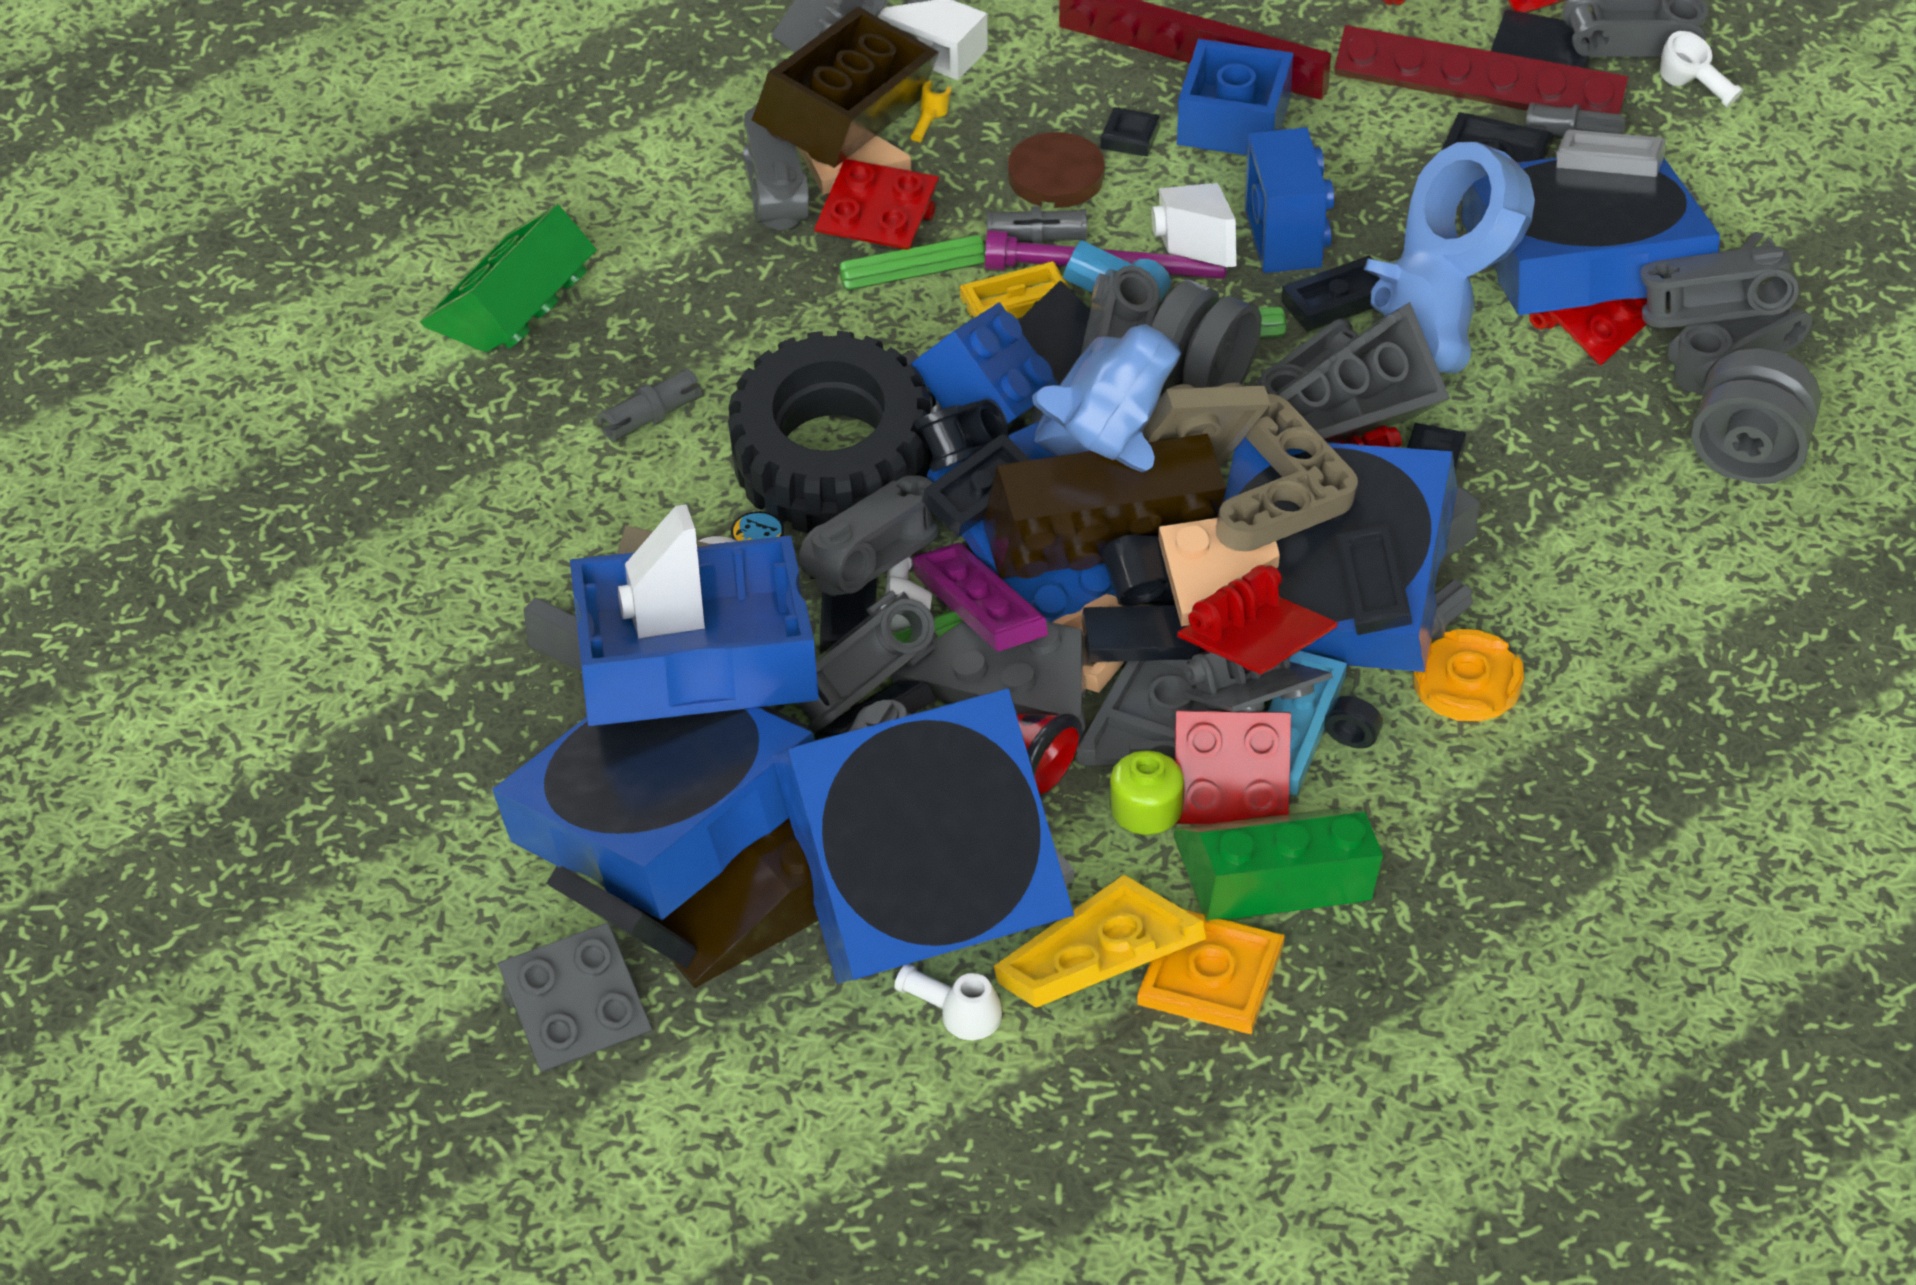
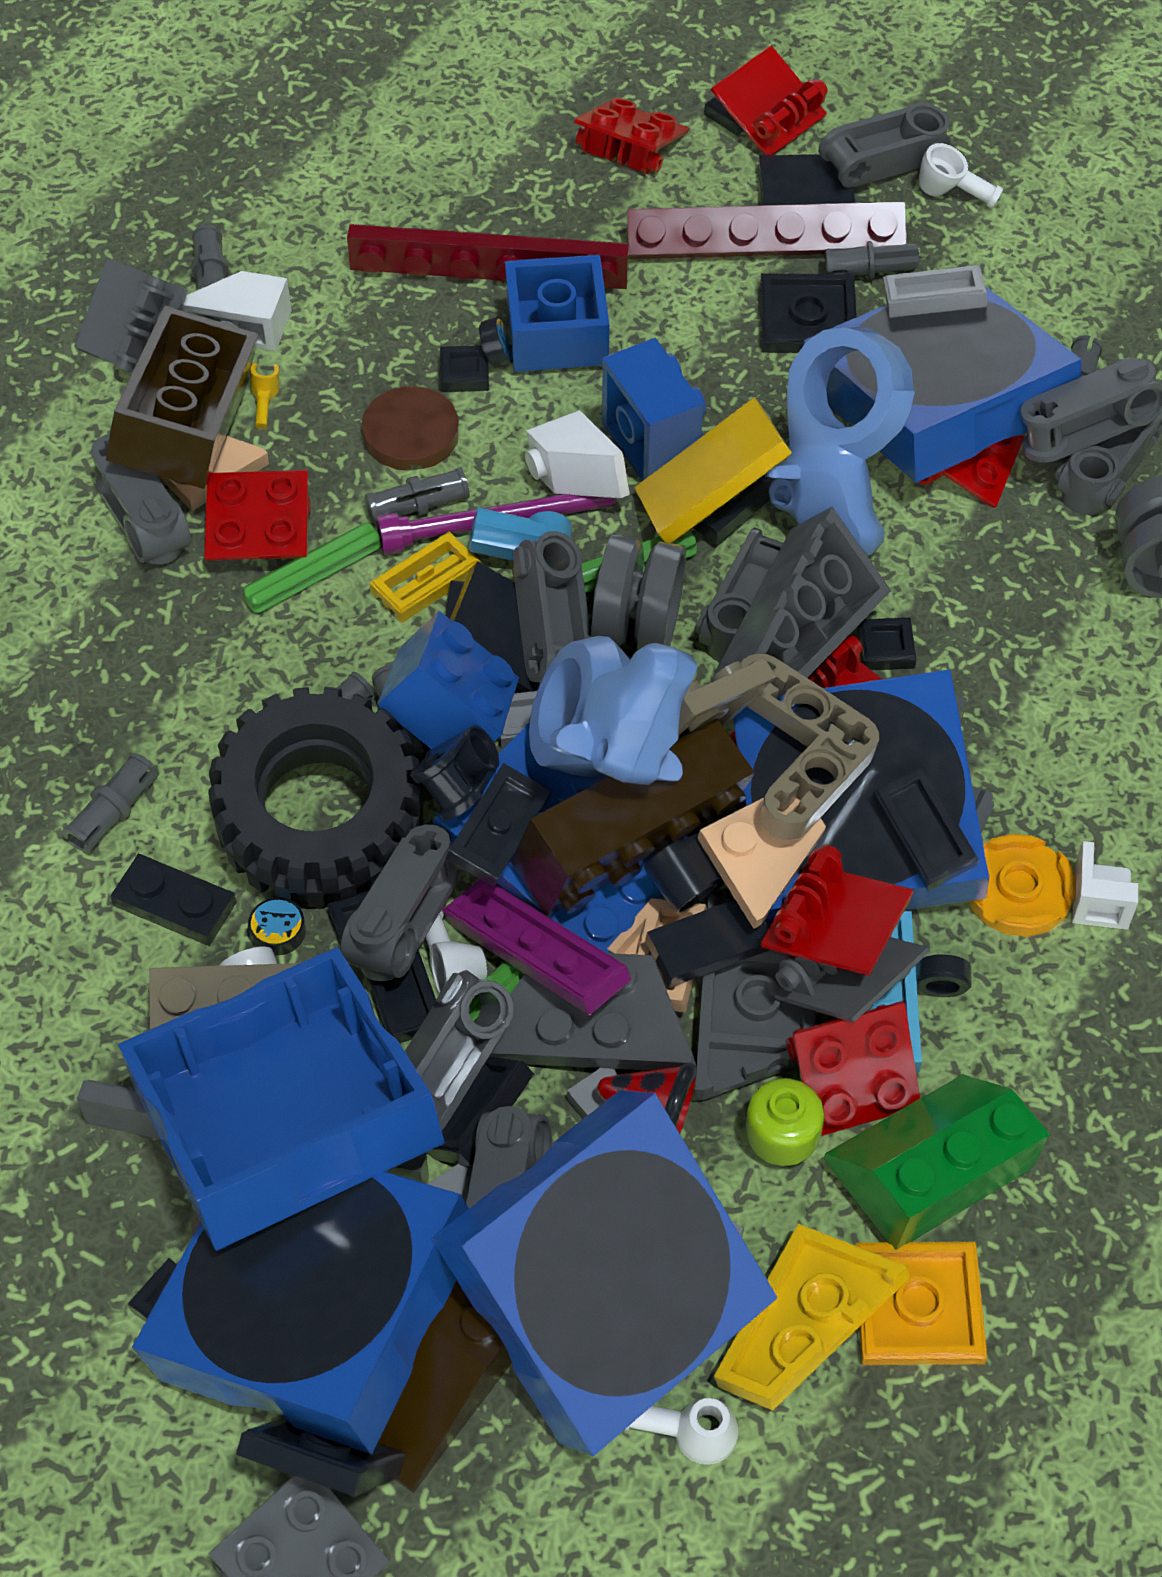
camera: 20 degrees left, 10 degrees up
white slope [618,504,705,639] -> none
none -> black plate [110,853,237,947]
none -> black tile [479,316,513,368]
none -> yellow tile [634,397,792,543]
none -> white panel [1072,841,1138,930]

